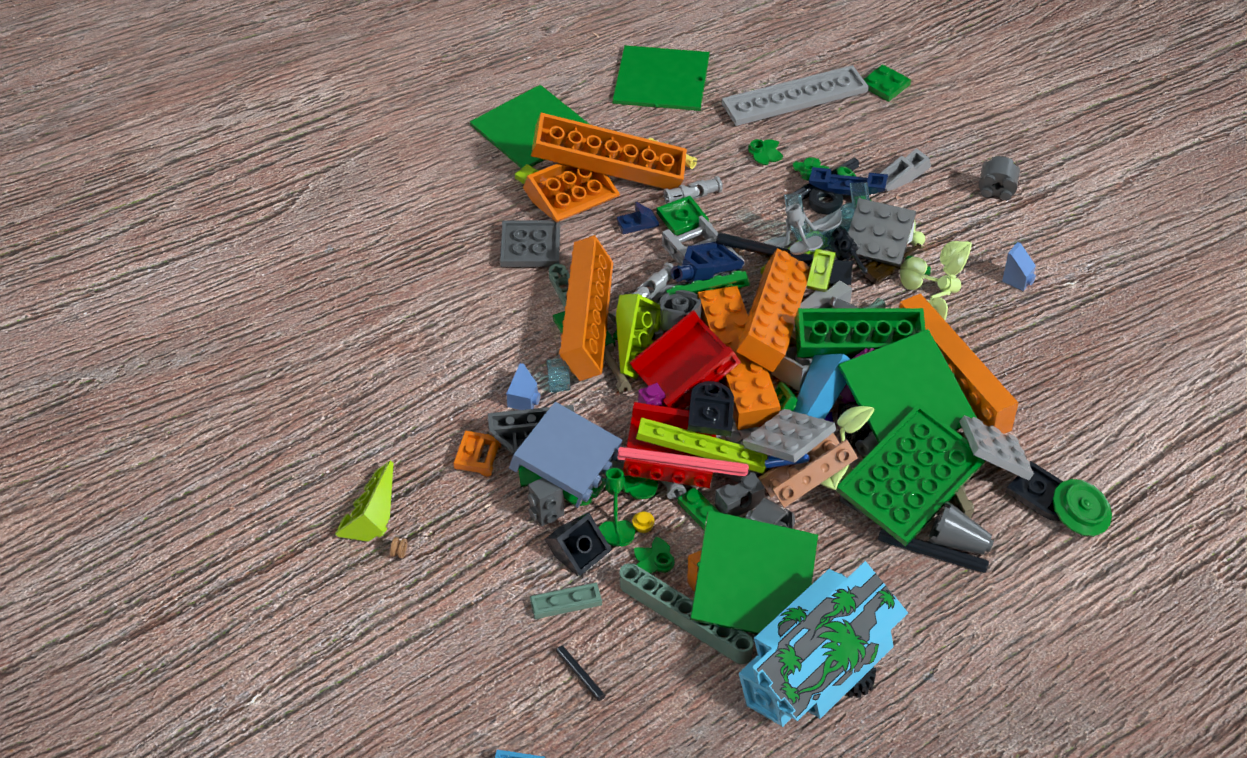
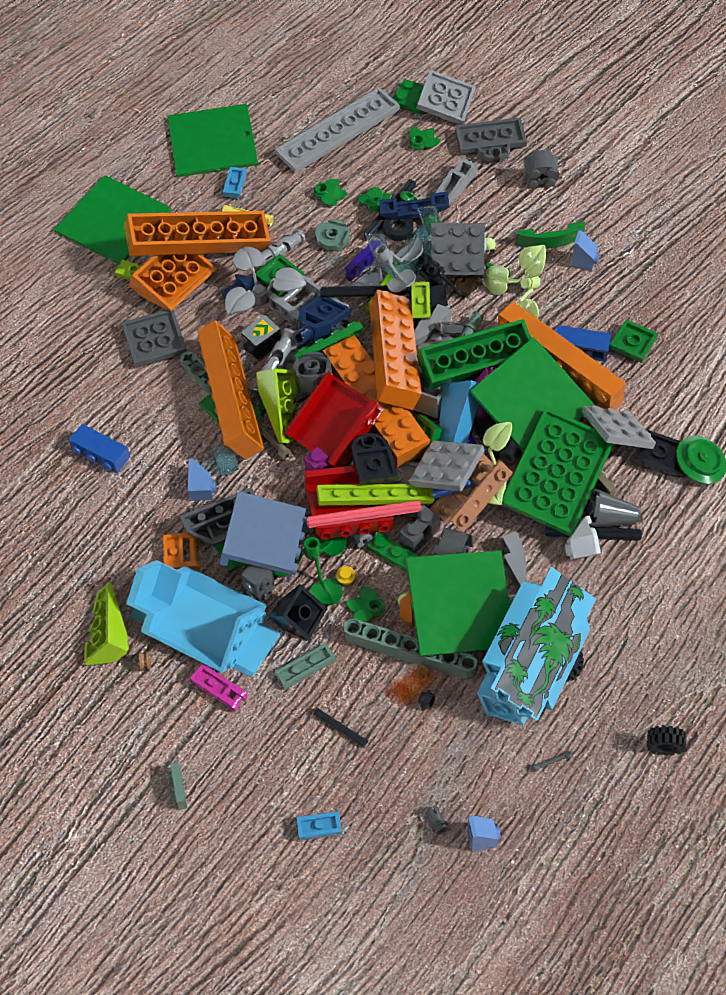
camera: 15 degrees left, 10 degrees up
none -> blue brick [69,424,130,473]
none -> medium azure panel [126,560,281,678]
none -> sand green plate [168,762,188,810]
none -> dark pink plate [190,663,248,712]
none -> dark azure plate [223,167,247,198]
none -> light grey plant [225,247,306,316]
none -> piece [241,315,281,360]
none -> sand green plate [315,219,350,252]
none -> dark purple plate [345,239,382,282]
none -> clear orange slope [392,663,437,705]
none -> green plate [409,126,441,150]
none -> light grey plate [416,70,476,125]
none -> black plate [418,690,436,710]
none -> dark grey plate [455,117,527,163]
none -> light grey slope [501,531,526,591]
none -> green slope [515,222,586,249]
none -> blue brick [556,325,611,362]
none -> white slope [565,516,601,560]
none -> green plate [609,319,659,363]

